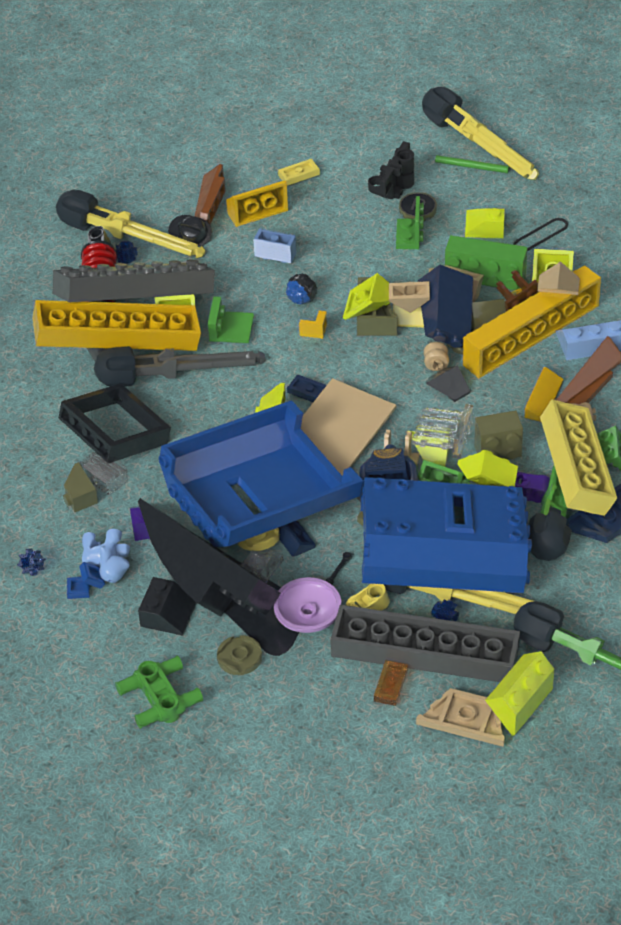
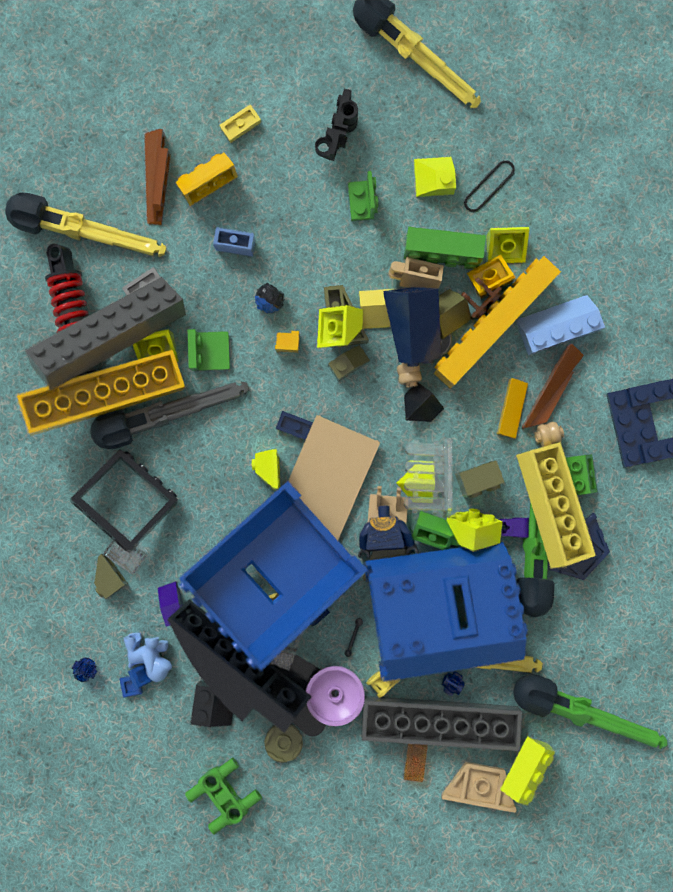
camera: 10 degrees left, 40 degrees up
clear blue gear [116,241,138,264] -> none
black piece [168,215,212,247] -> none
tan slope [389,281,430,313] -> none
tile [399,192,437,221] -> none
bright green bar [435,155,509,174] -> none
tan slope [538,262,580,295] -> none
none -> olive slope [328,345,370,382]

